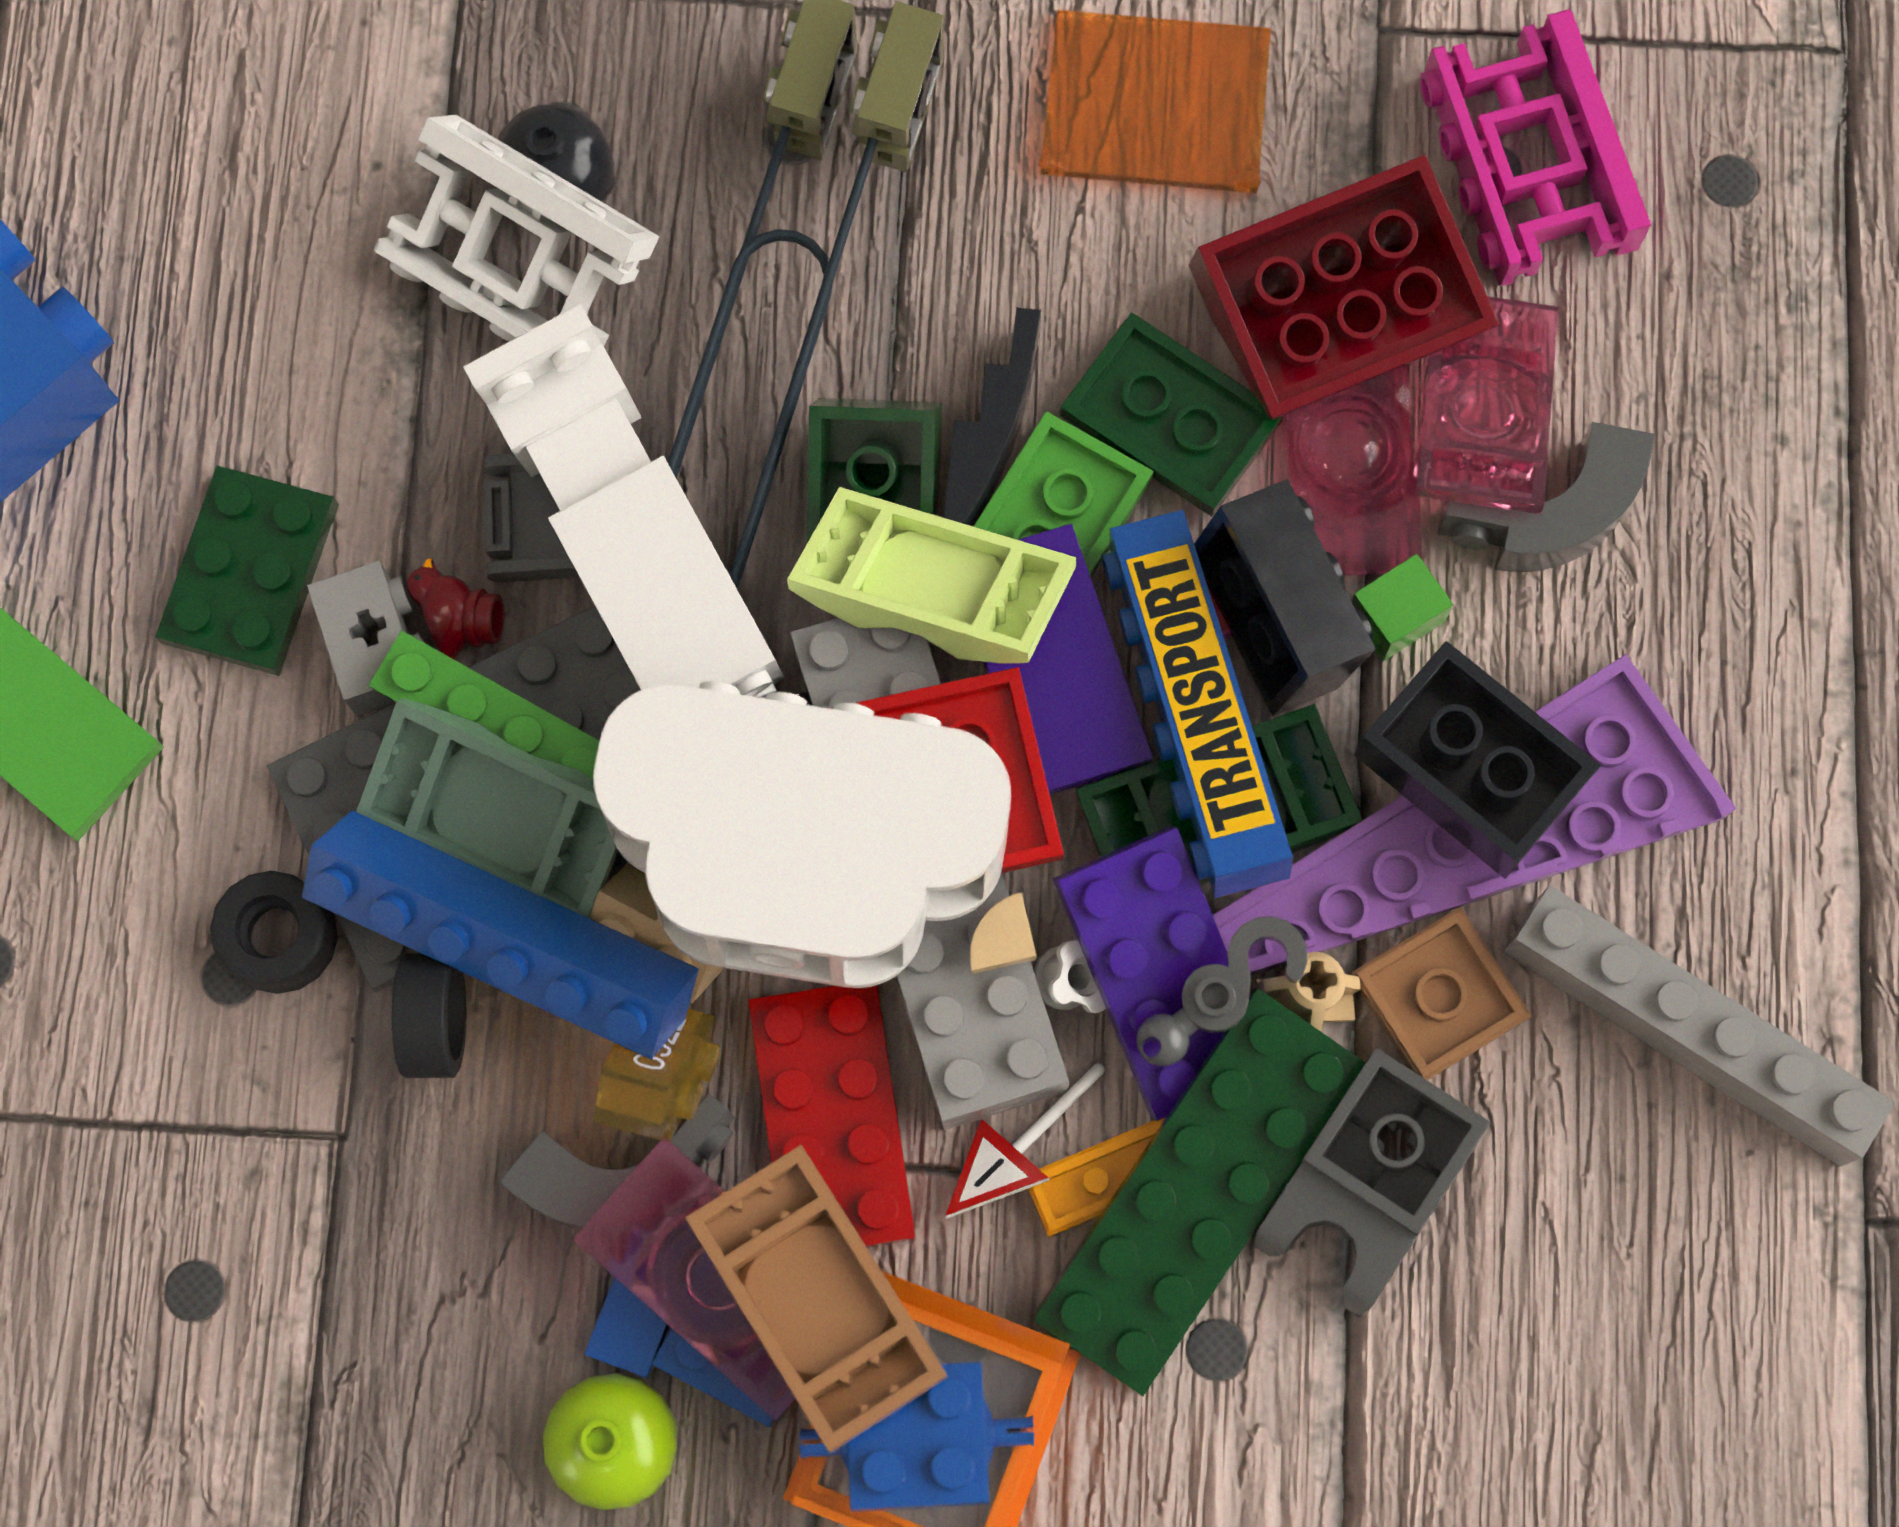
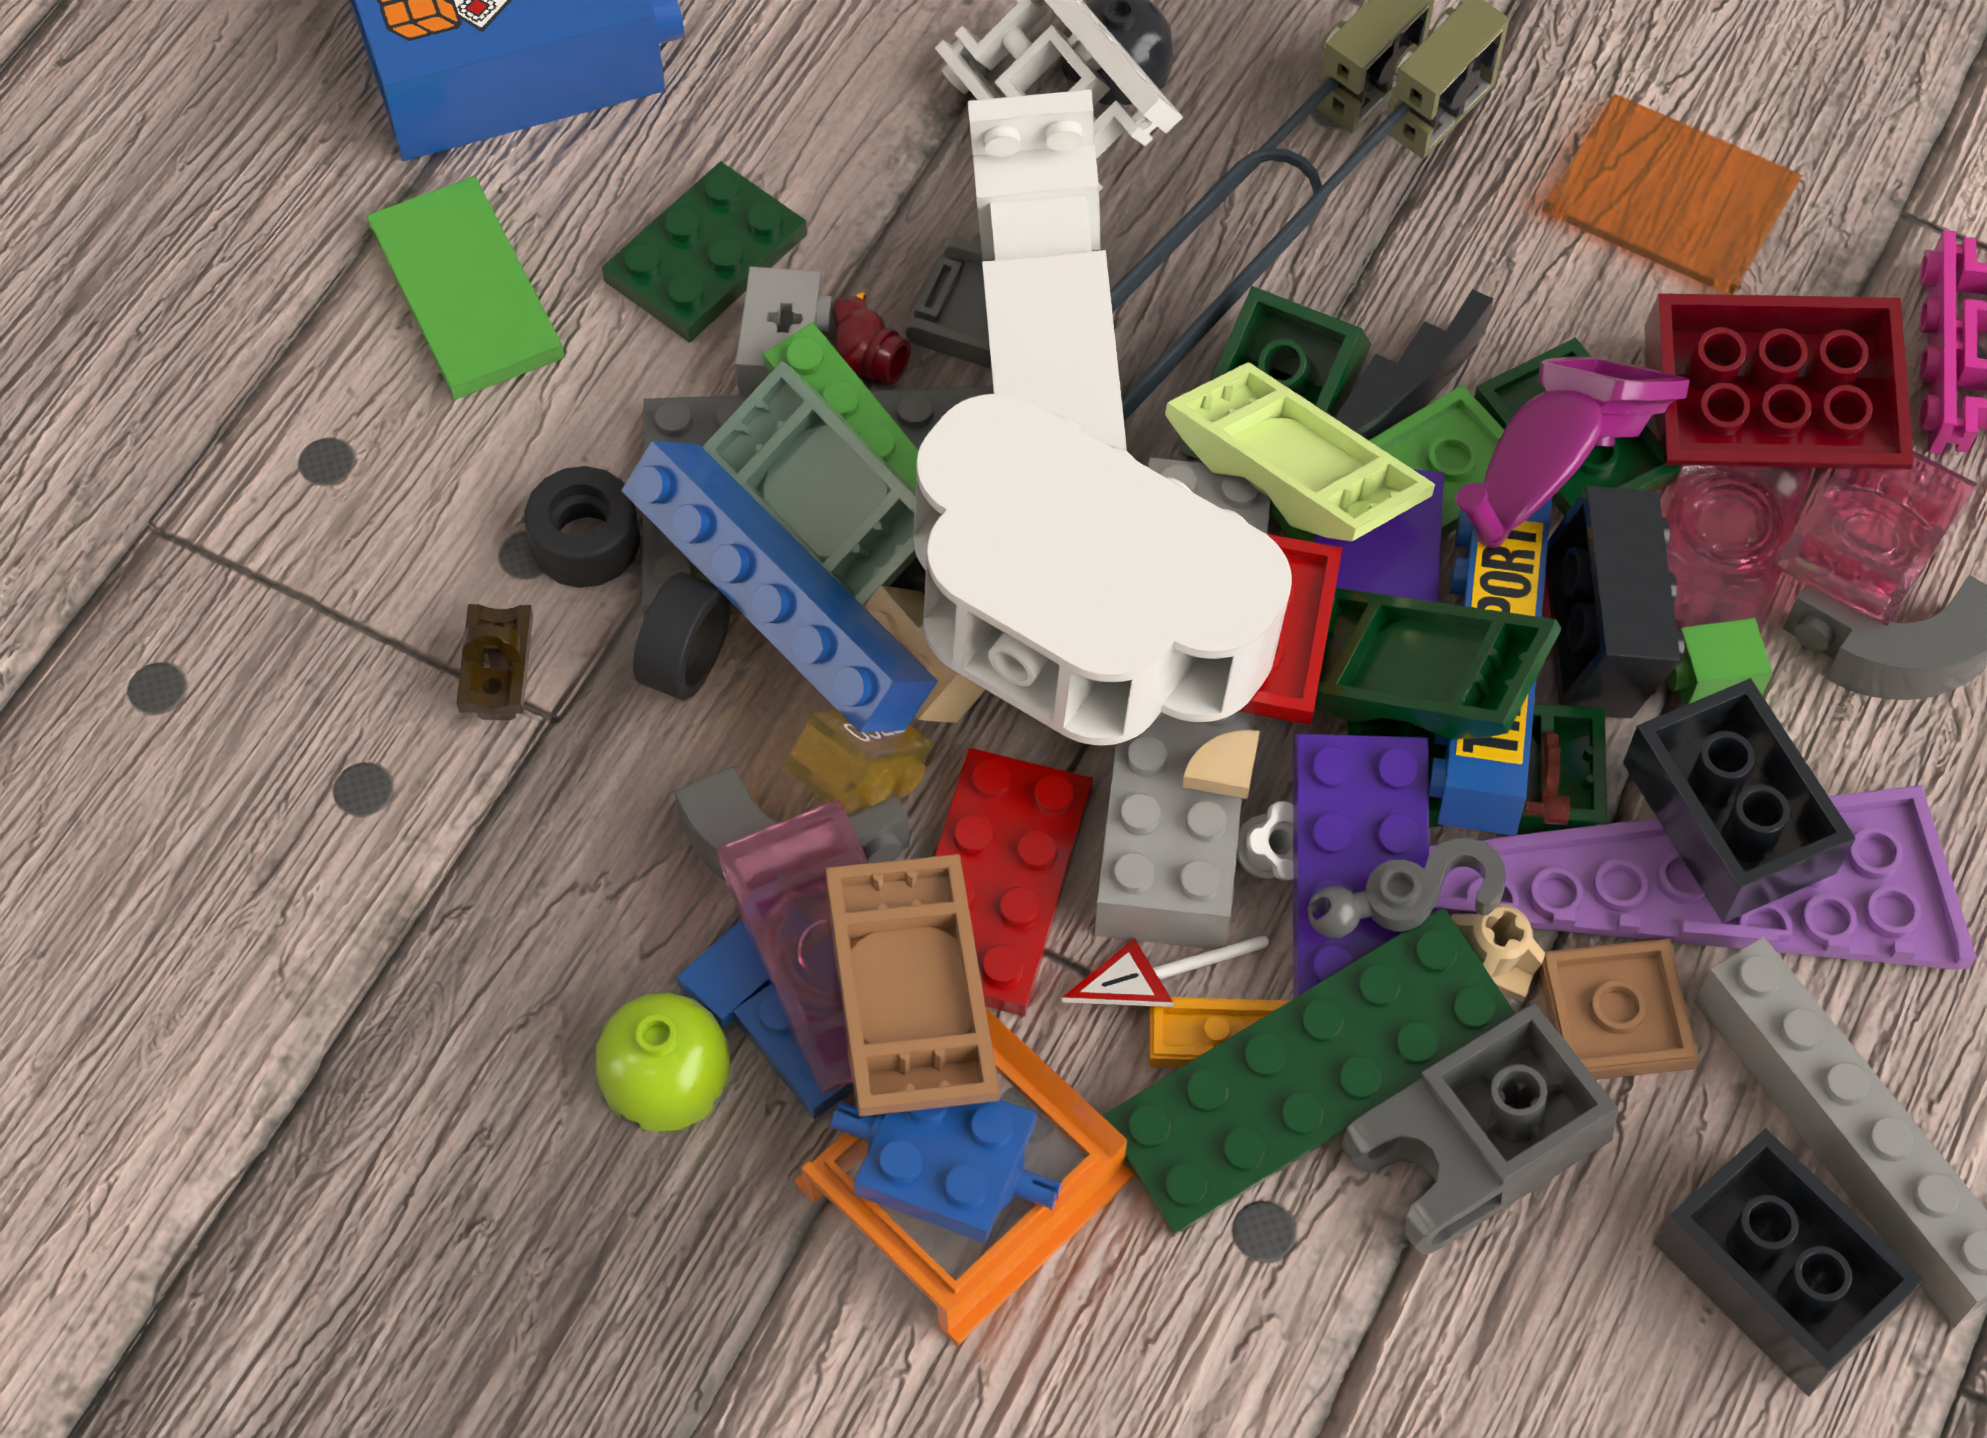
camera: 20 degrees right, 15 degrees down
none -> dark brown hips [456,604,533,720]
none -> dark green slope [1314,588,1561,740]
none -> magenta piece [1456,357,1690,548]
none -> clear red piece [1526,731,1570,825]
none -> black brick [1654,1128,1925,1397]

